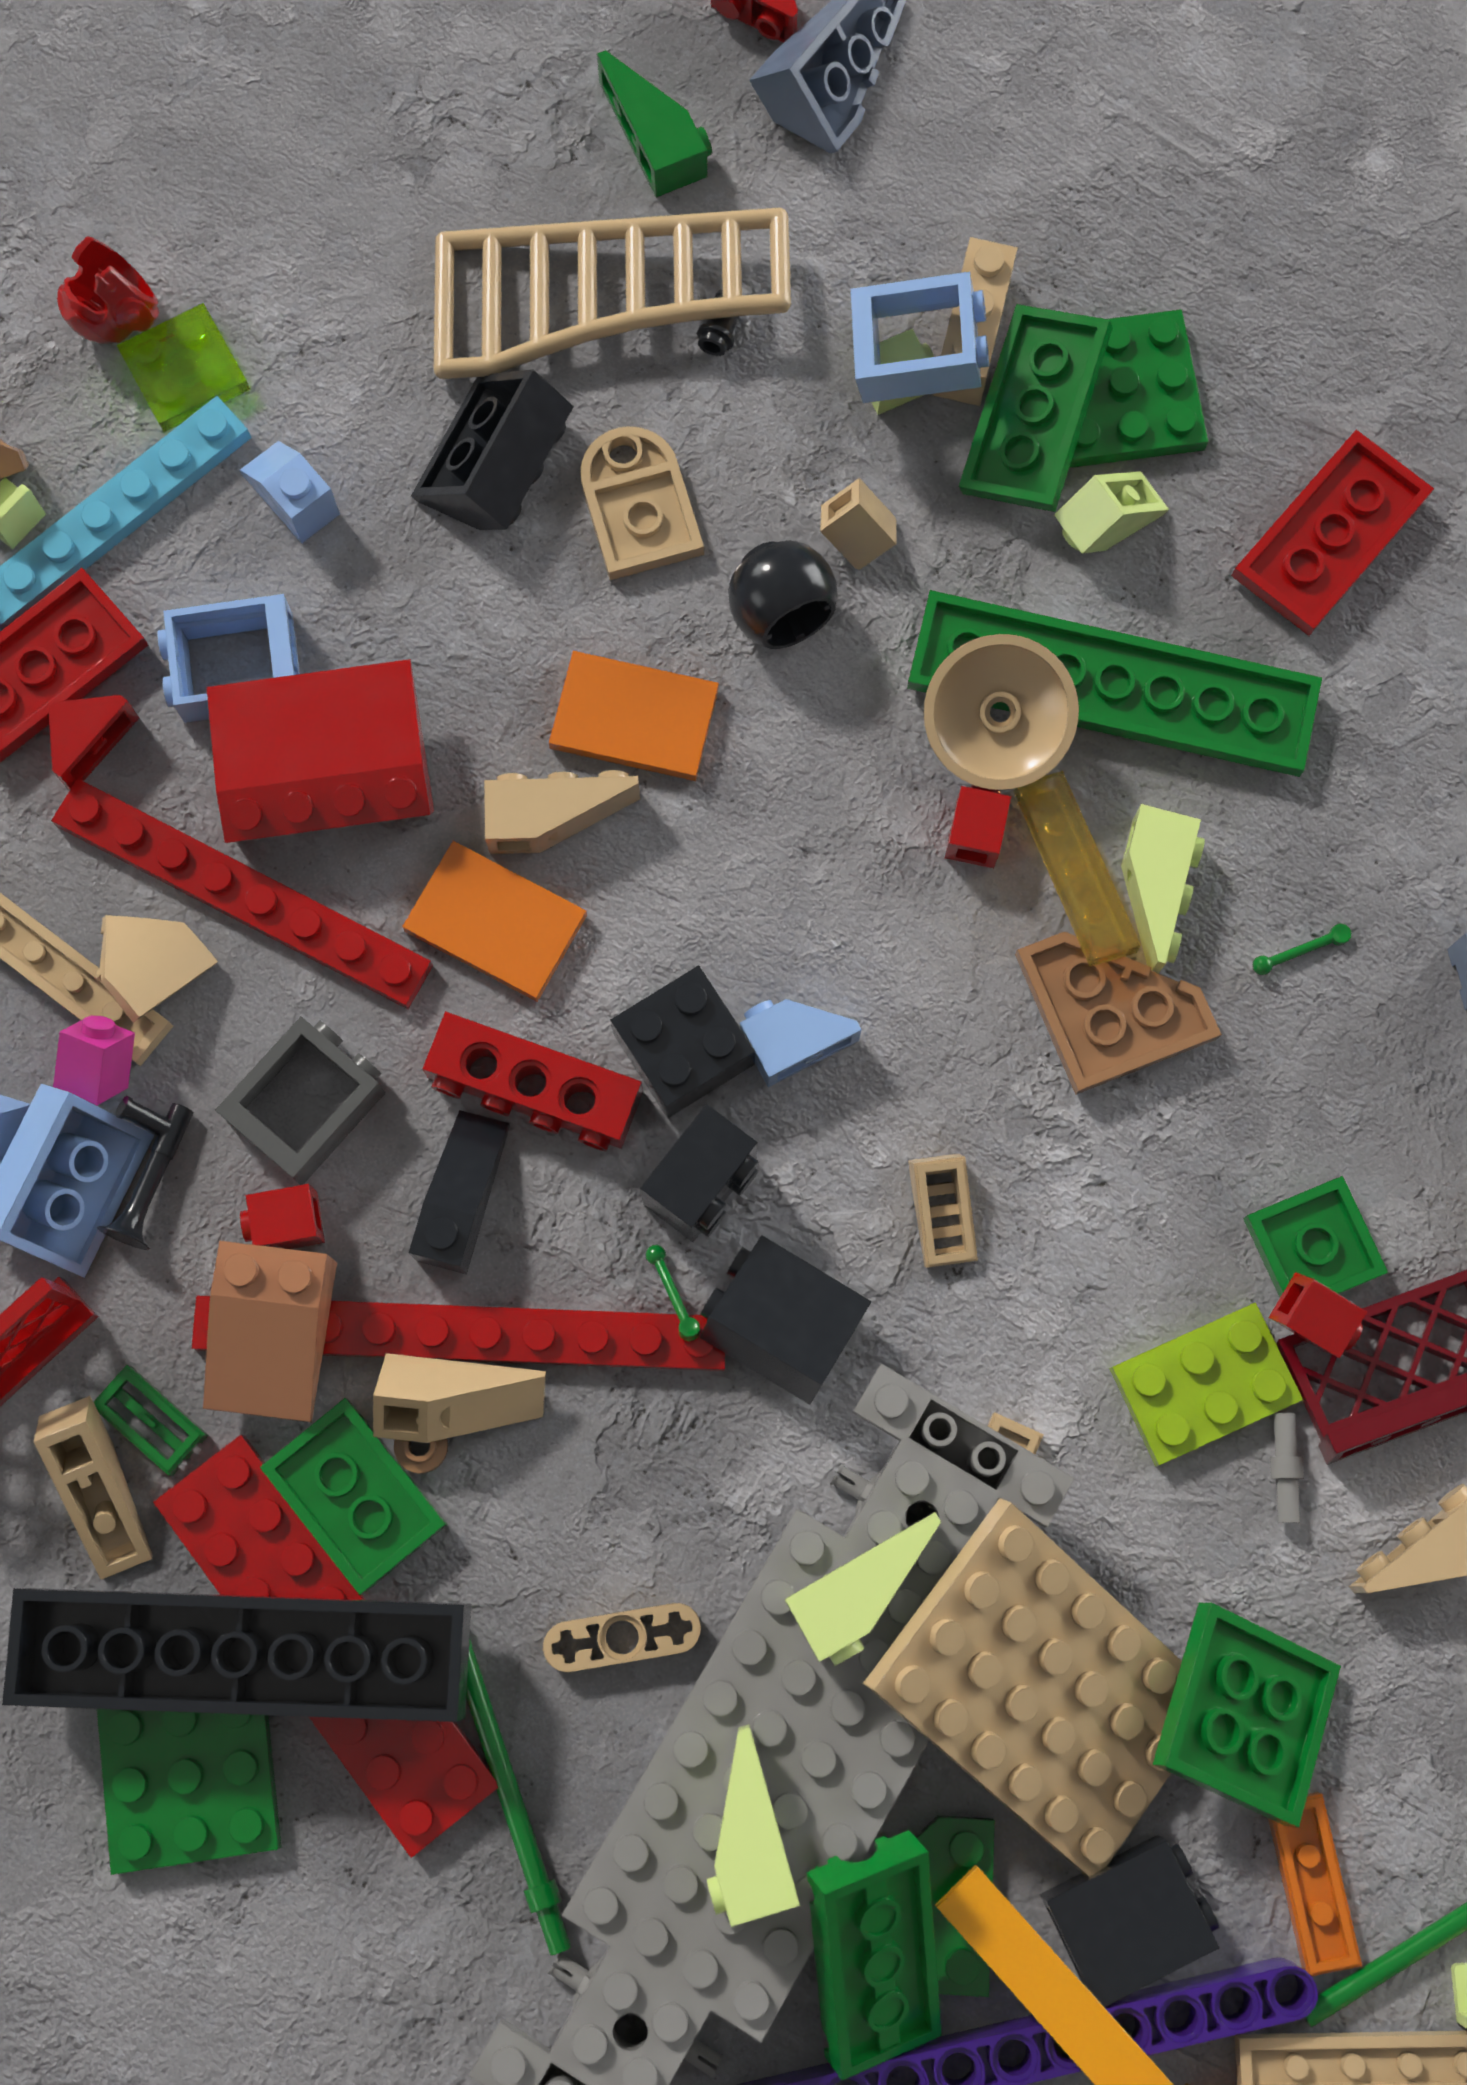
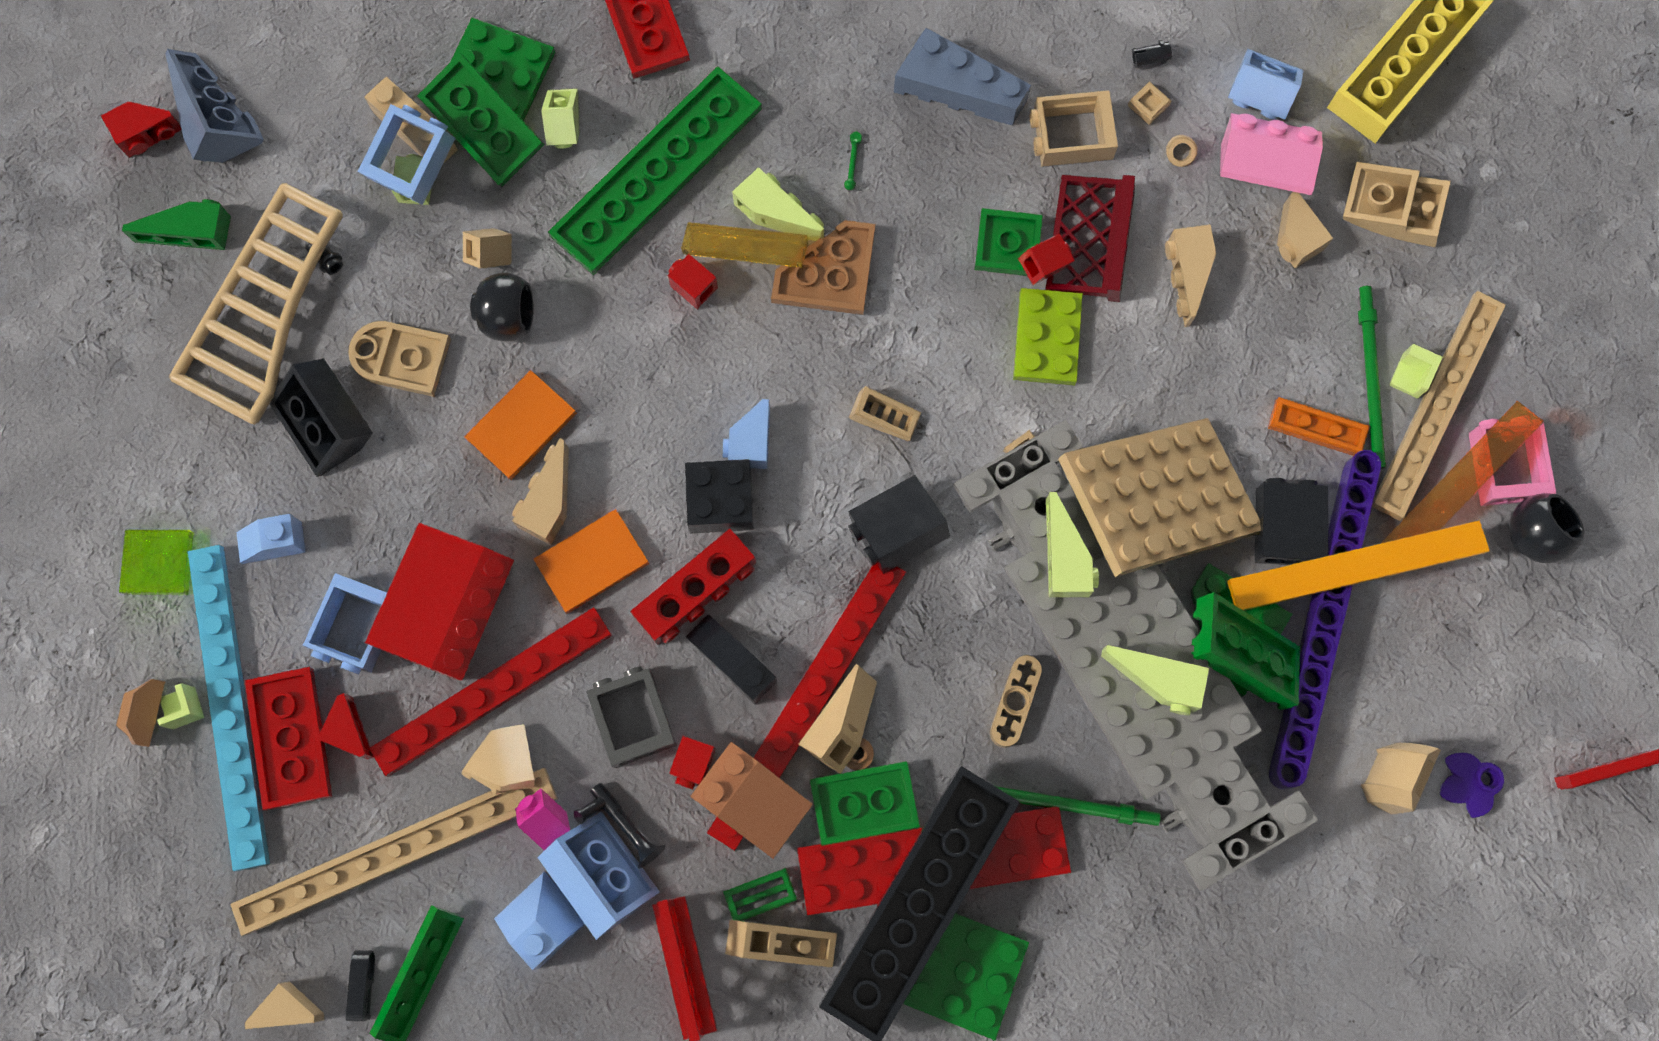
camera: 60 degrees left, 0 degrees up
red helmet [57,237,160,344] -> none
black brick [640,1104,759,1242] -> none
green hinge [645,1245,700,1341] -> none
tan dish [924,634,1079,790] -> none
green plate [1152,1602,1341,1828] -> none
light grey bar [1270,1413,1304,1523] -> none

